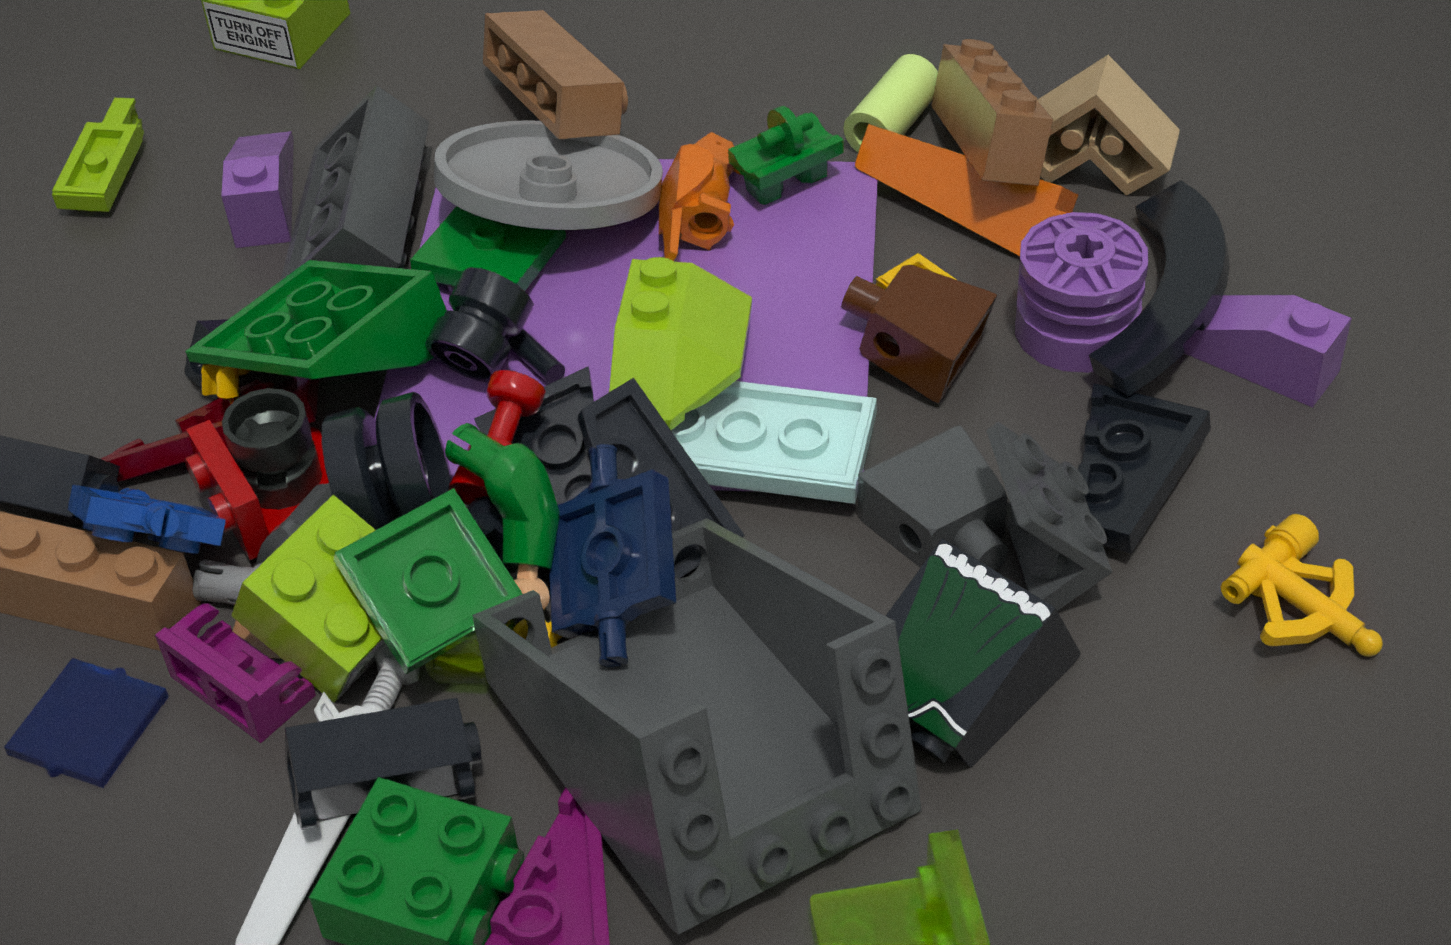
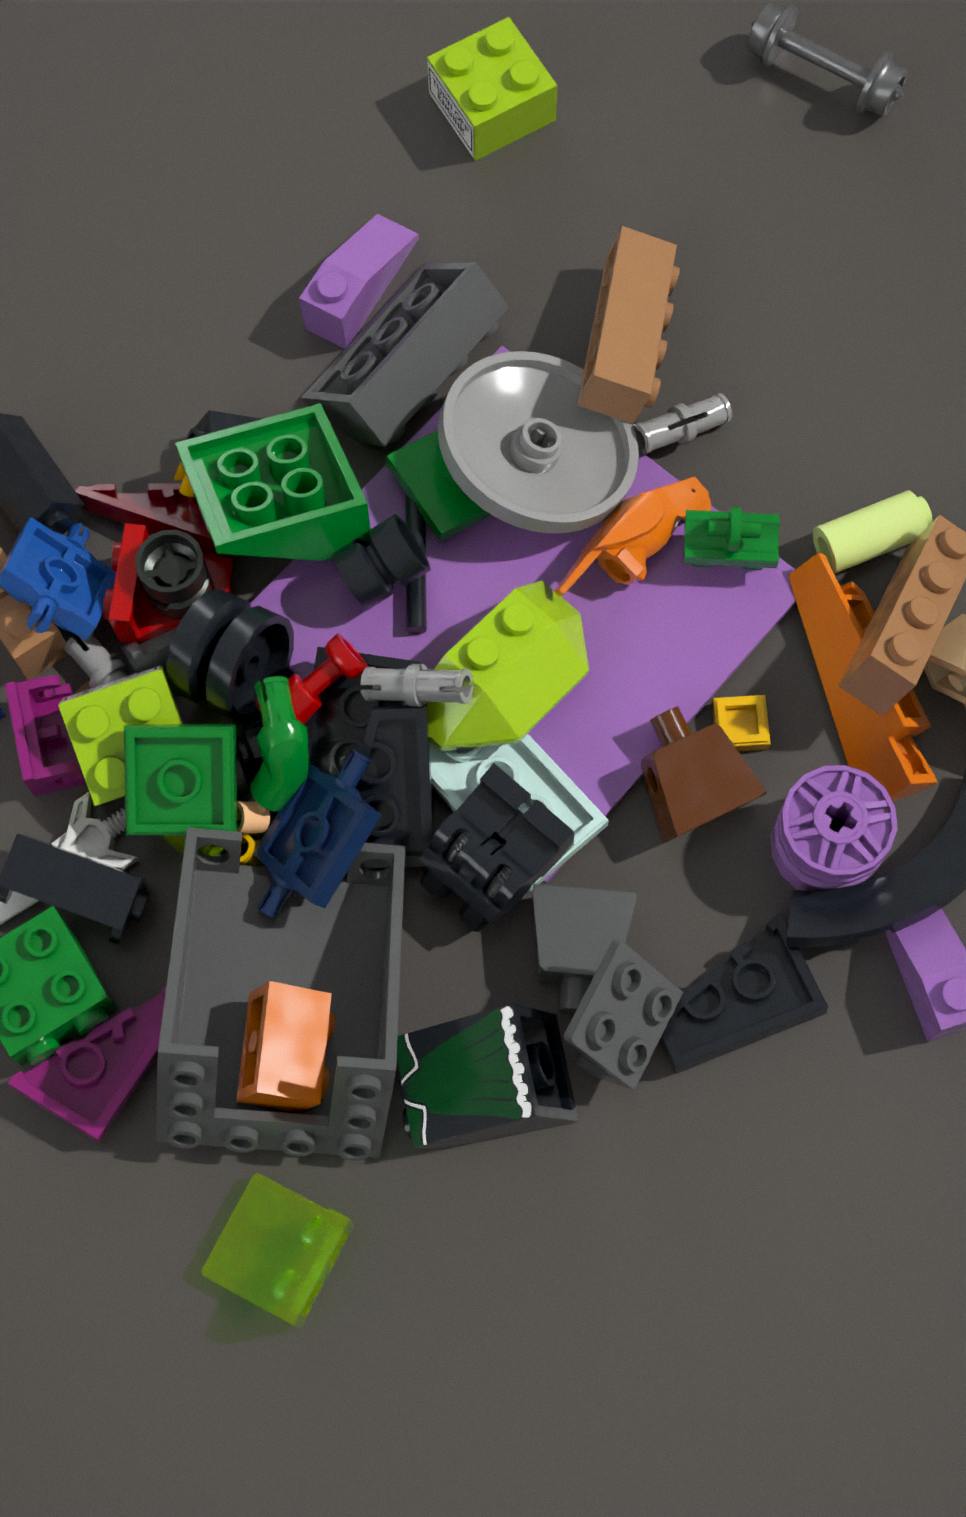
camera: 35 degrees right, 25 degrees up
lime hinge [52,97,144,212] -> none
yellow piece [1221,514,1383,657] -> none
none -> orange brick [236,981,335,1113]
none -> light grey pin [361,664,474,707]
none -> black hips [419,763,574,932]
none -> light grey pin [633,393,732,455]

